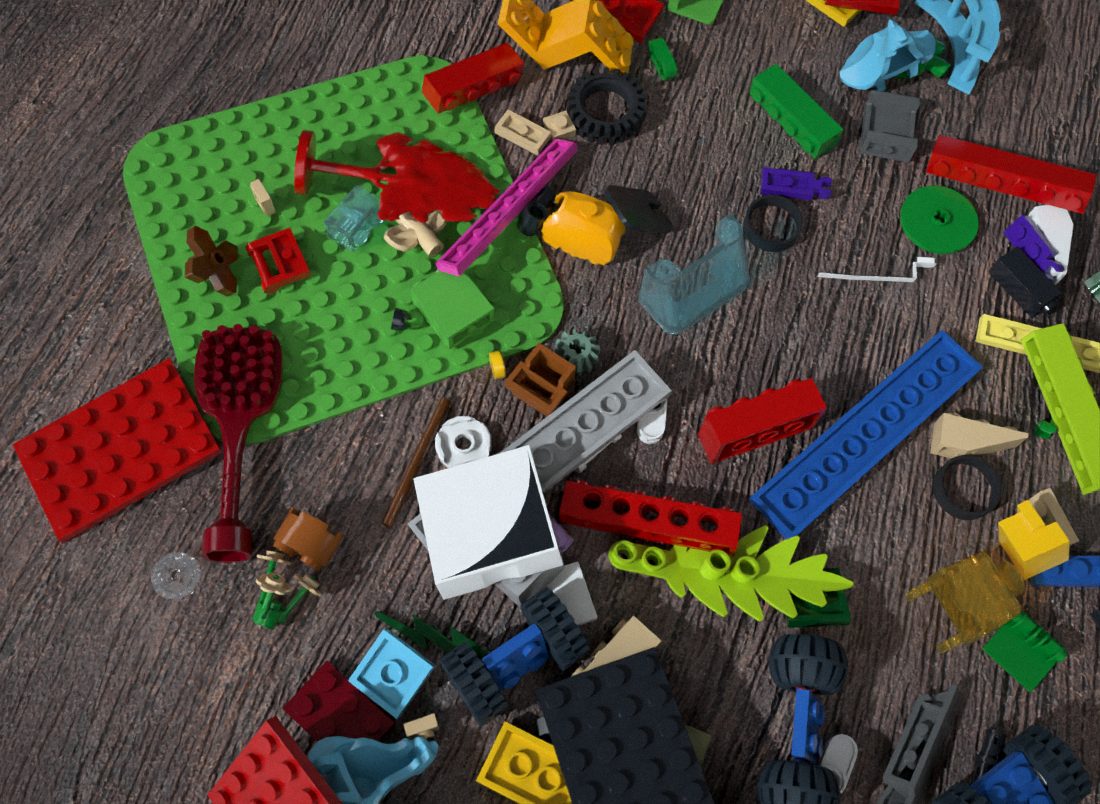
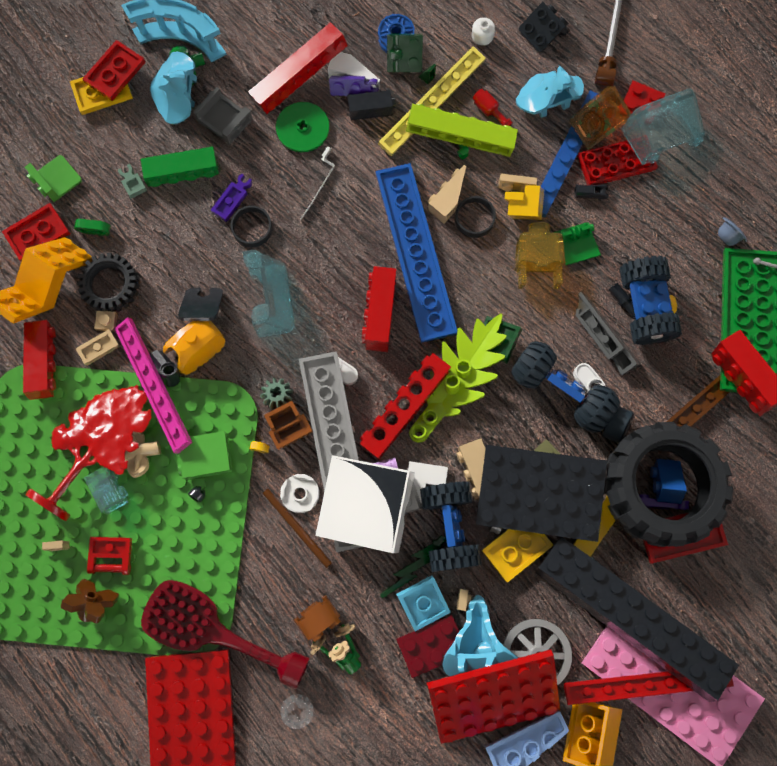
camera: 60 degrees left, 10 degrees up
none -> sand green plate [118,164,147,199]

